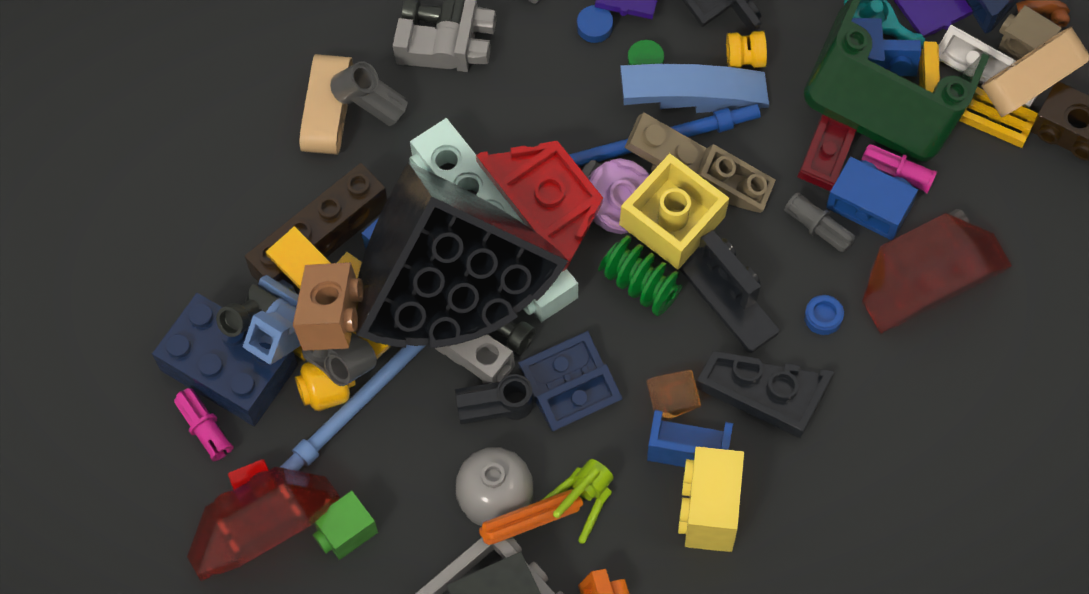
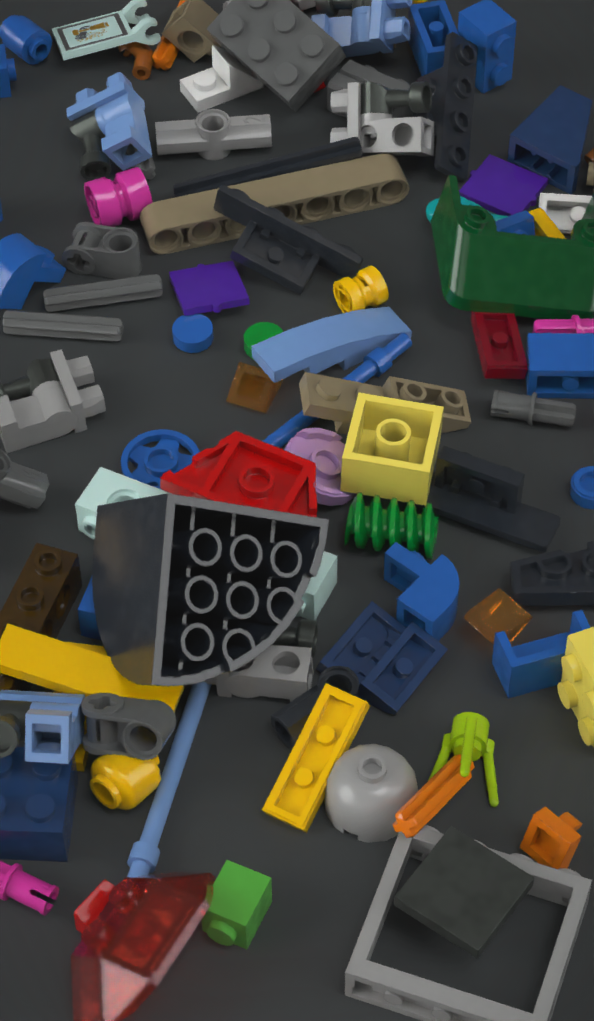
camera: 30 degrees left, 15 degrees down
medium nougat brick [293,262,363,351] -> none
none -> blue wheel [121,429,200,492]
none -> clear orange slope [226,362,283,414]
none -> yellow tile [262,683,370,833]
none -> blue brick [384,542,460,641]

